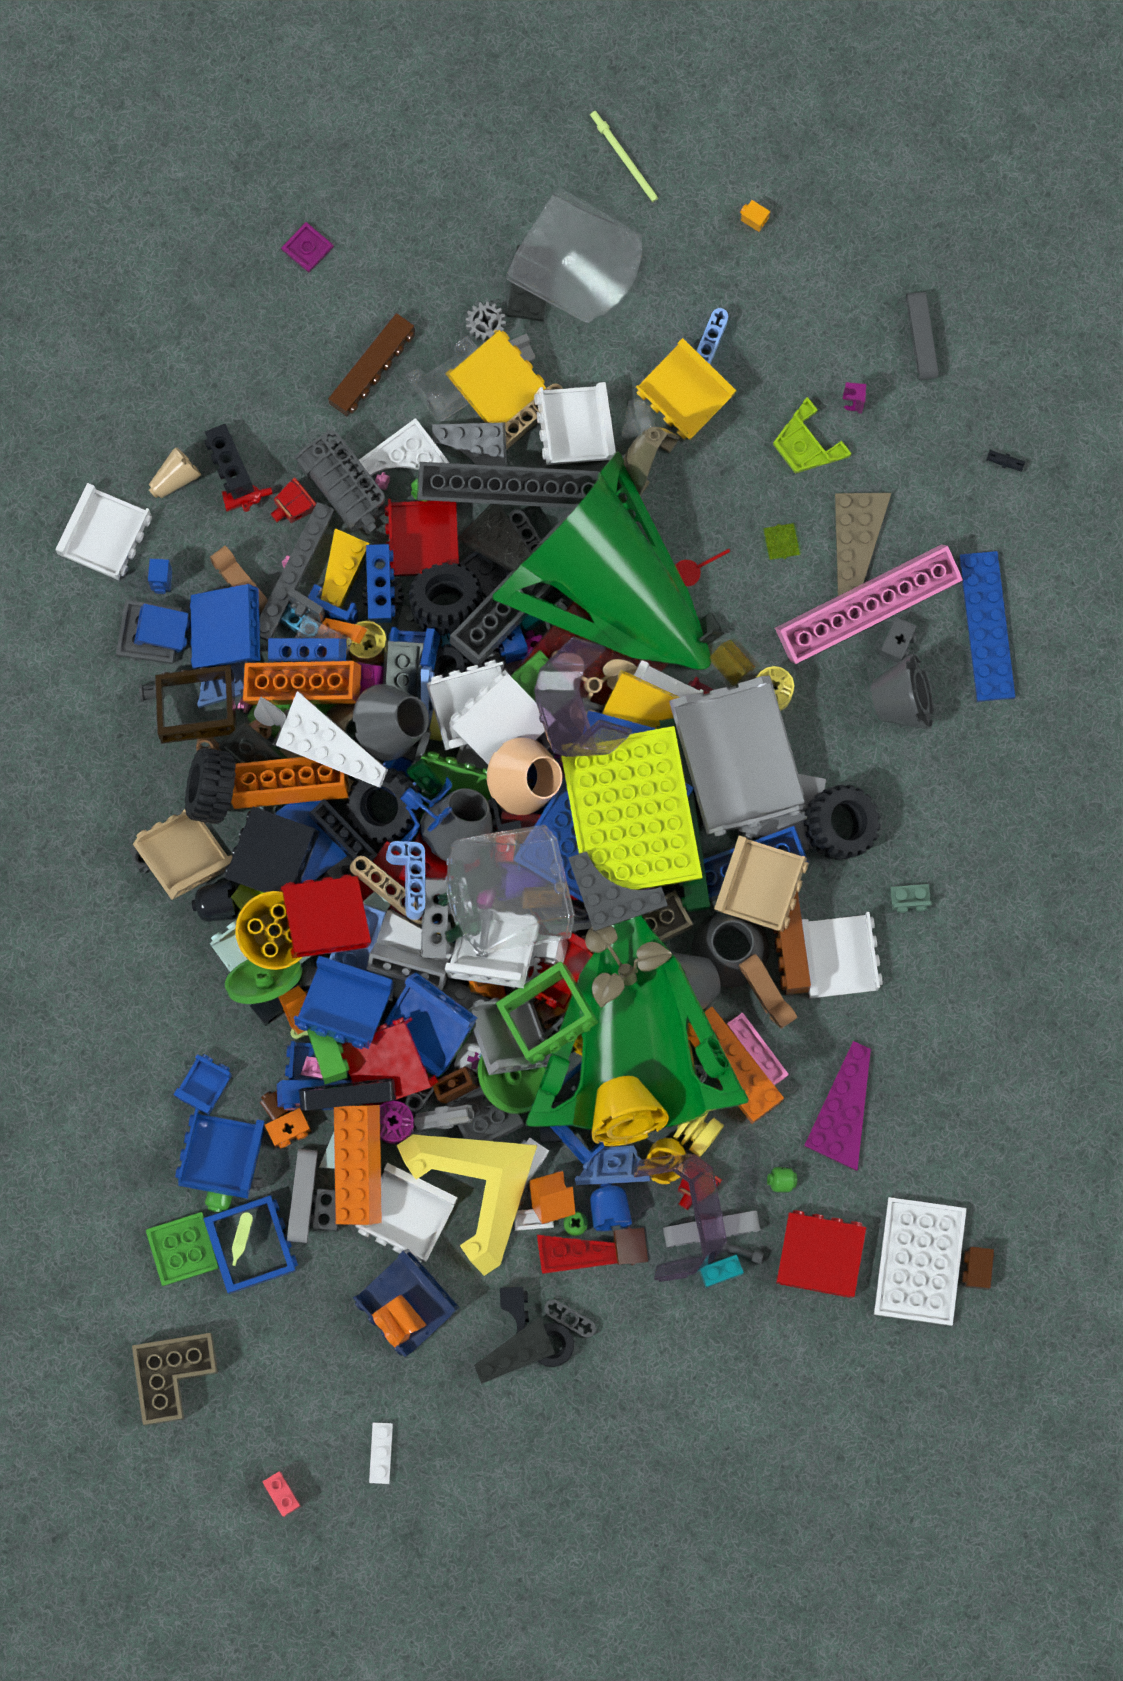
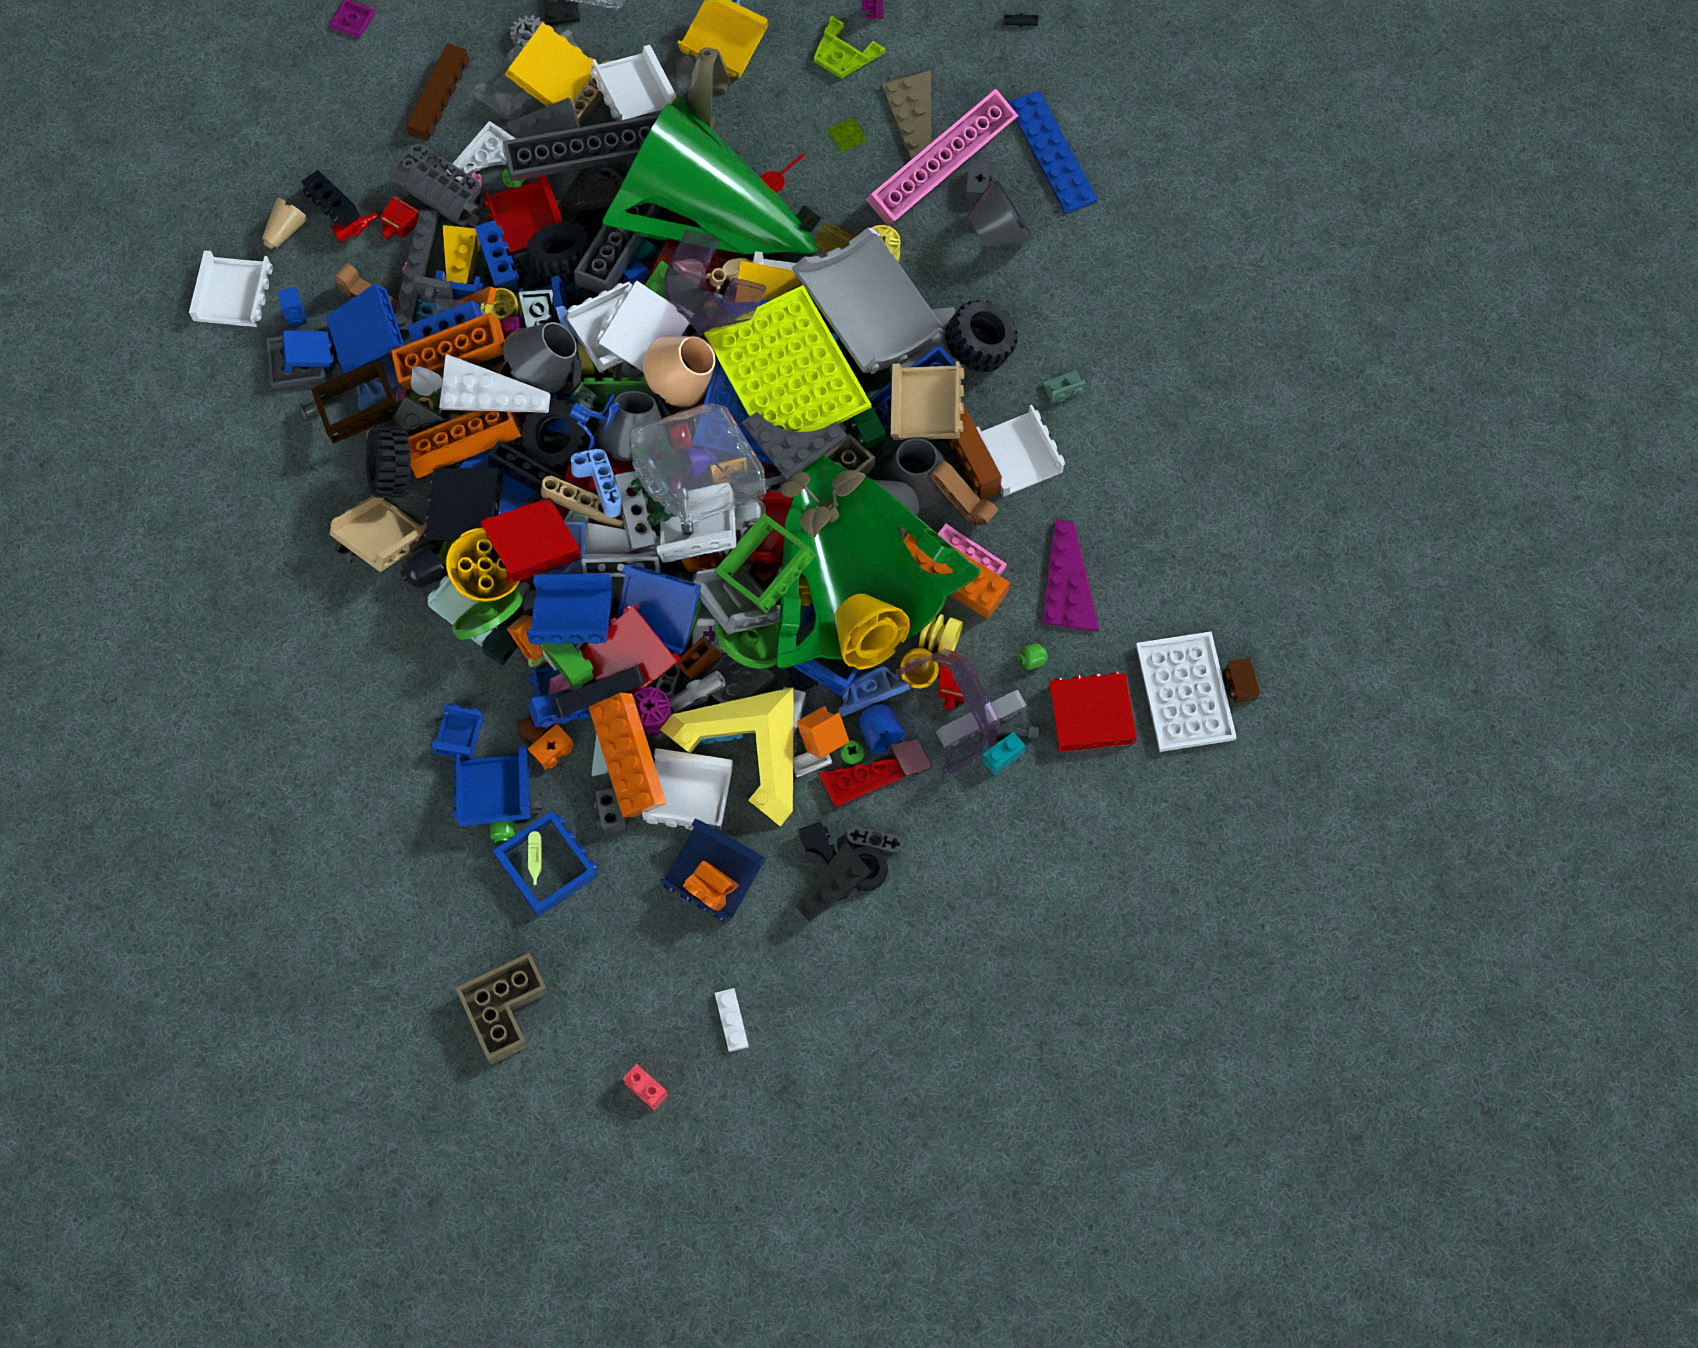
camera: 15 degrees left, 10 degrees down
bright green plate [146,1212,219,1287] -> none
light grey beam [287,1149,318,1243] -> none

